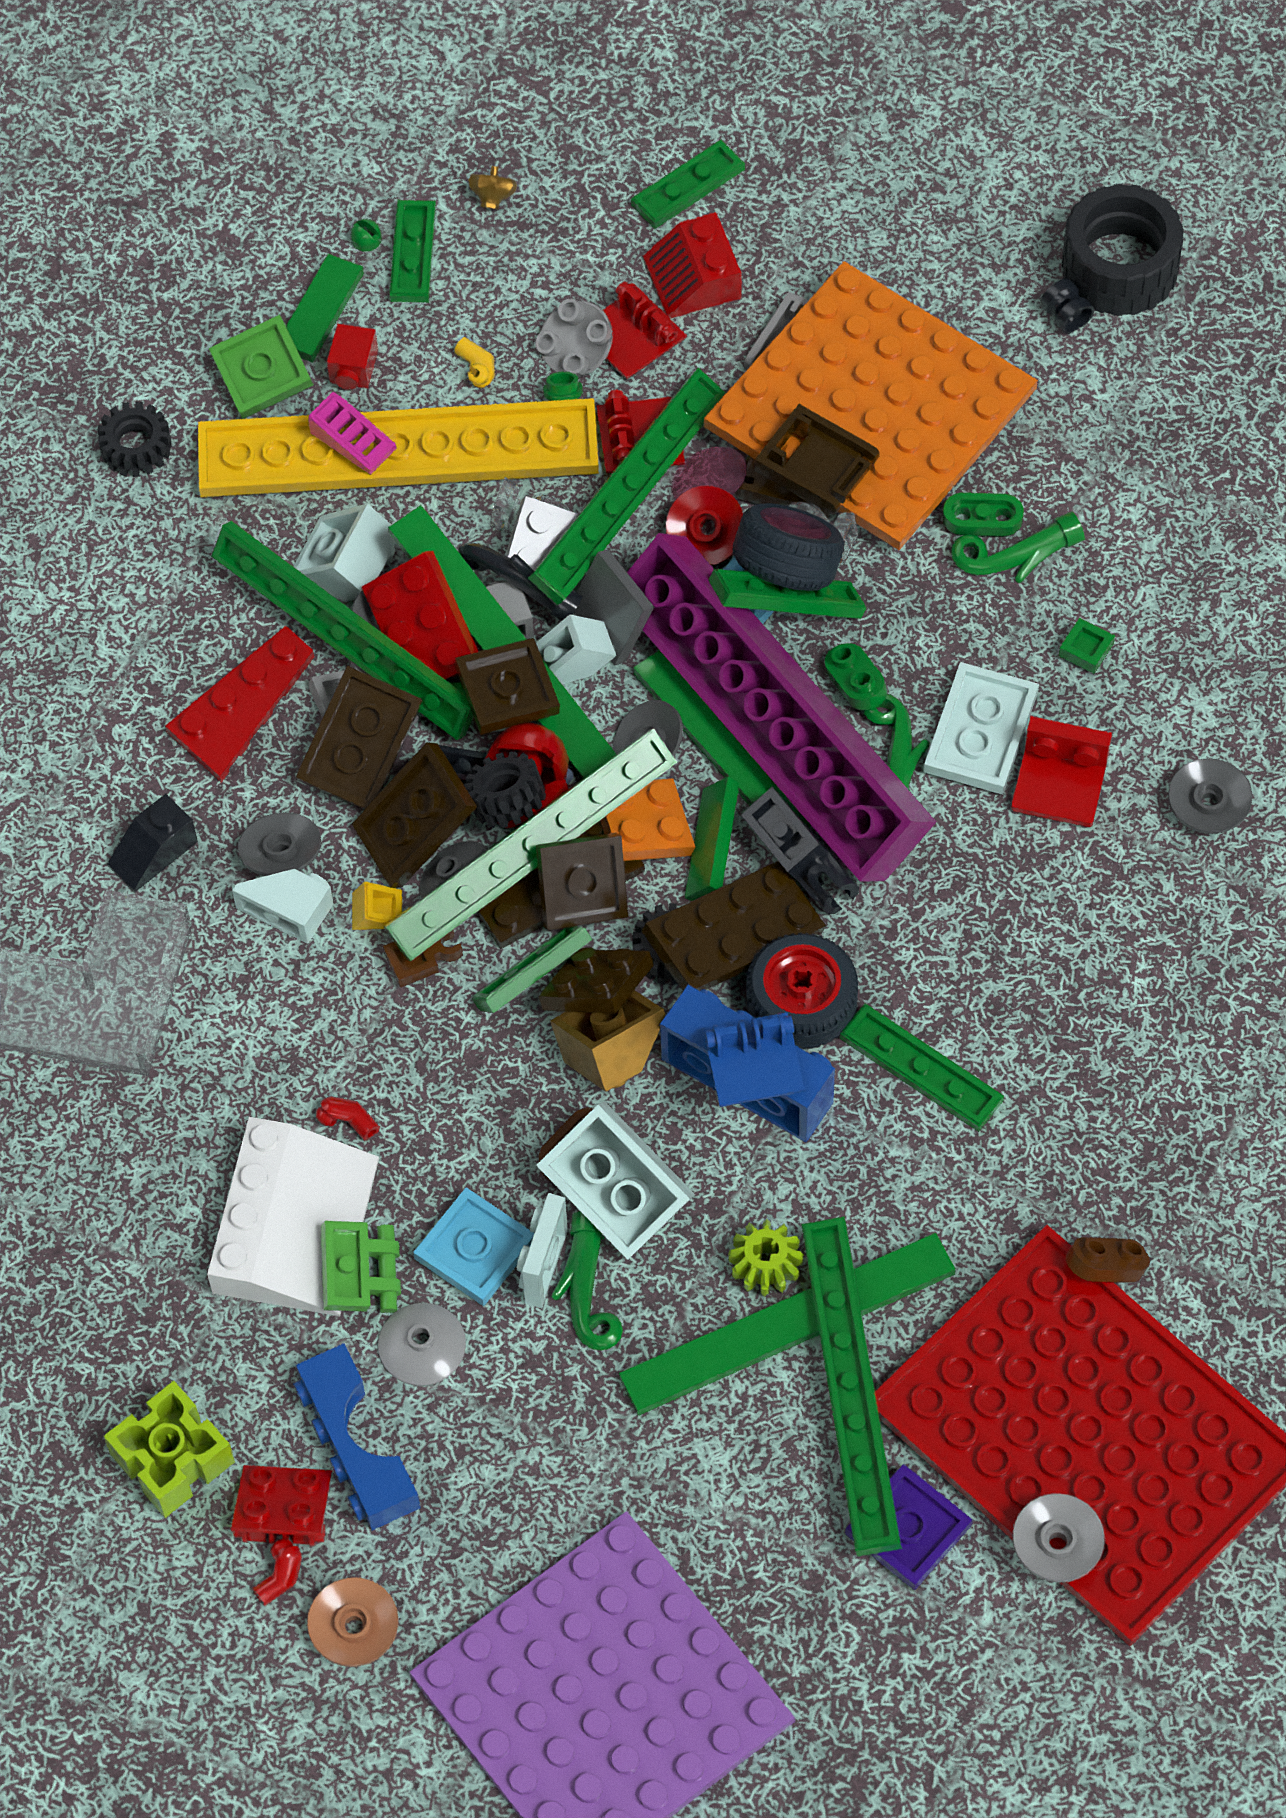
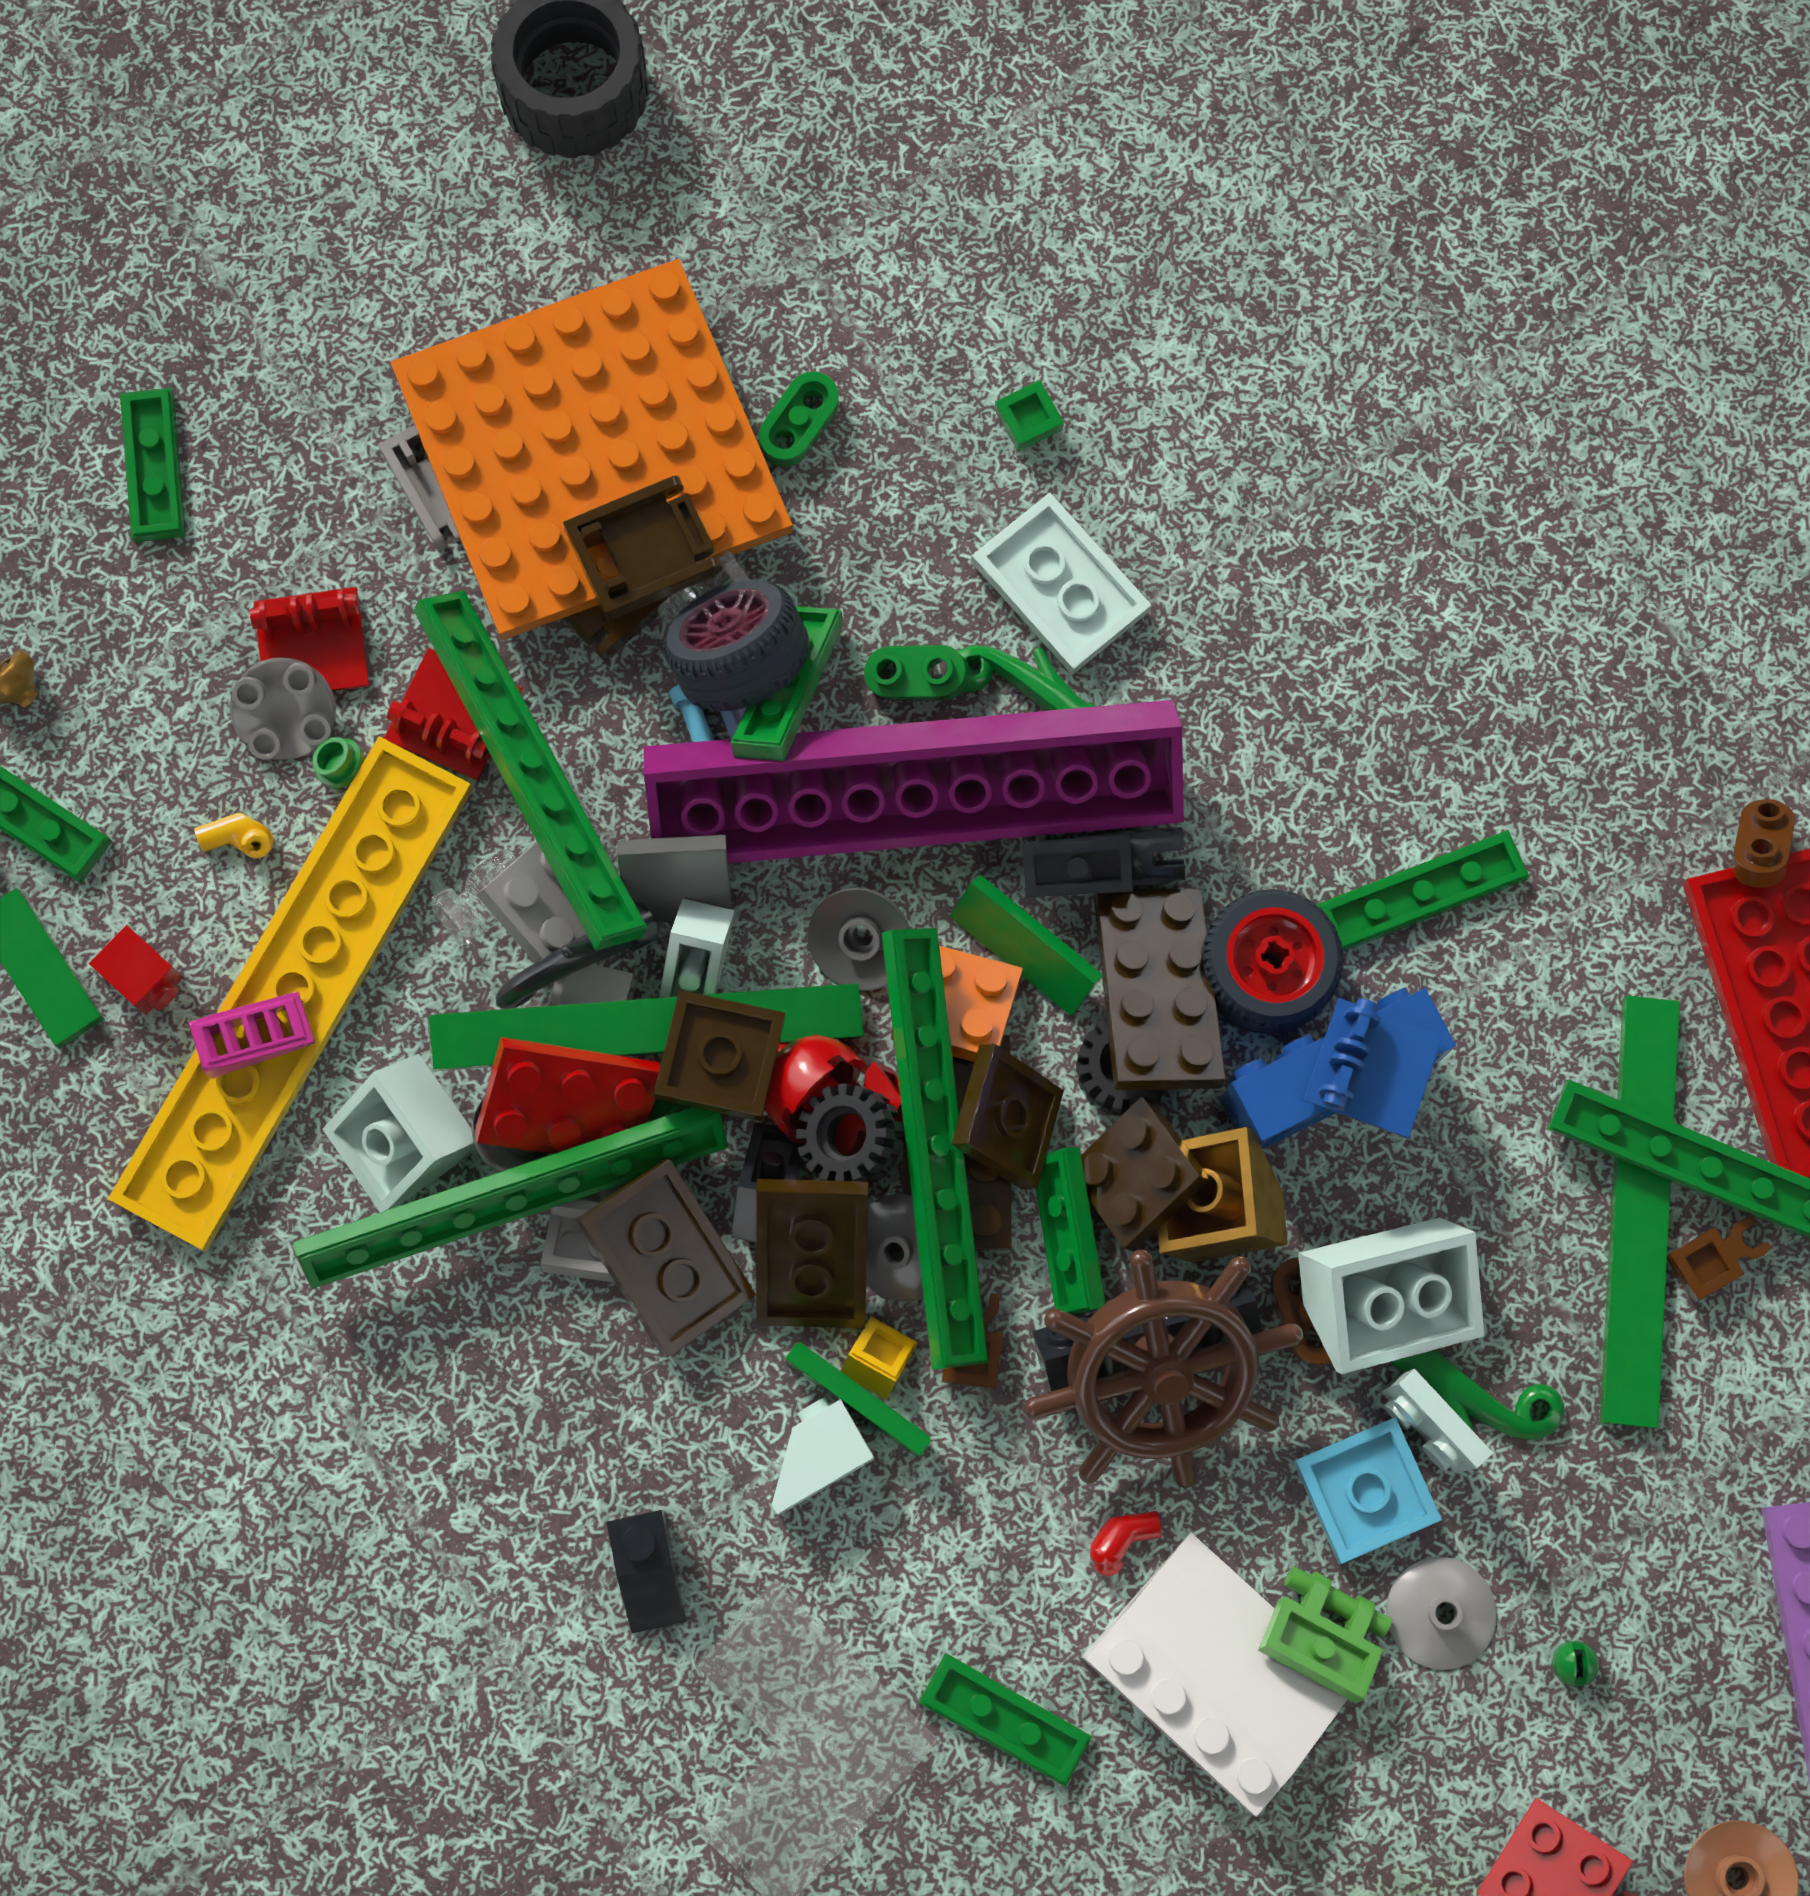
camera: 65 degrees left, 15 degrees up
black tyre [97,401,172,477] -> none
red wing [165,626,314,783] -> none
bright green plate [209,314,314,419] -> none
dark grey dish [238,812,321,876] -> none
blue arch [293,1343,420,1530] -> none
green tile [633,650,812,828] -> none
red slope [643,212,742,319] -> none
red dish [666,485,744,566] -> none
clear pink piece [671,447,747,499] -> none
lime gear [728,1219,803,1297] -> none
green plant [951,511,1085,583] -> none
red bracket [1011,716,1112,827] -> none
black wheel [1040,278,1095,334] -> none
dark grey dish [1168,758,1252,834] -> none
none -> green tile [785,1342,931,1459]
none -> green tile [918,1653,1092,1787]
none -> reddish brown brick [1024,1250,1303,1488]
none -> green hinge [1552,1641,1599,1687]
none -> reddish brown plate [1667,1217,1771,1303]

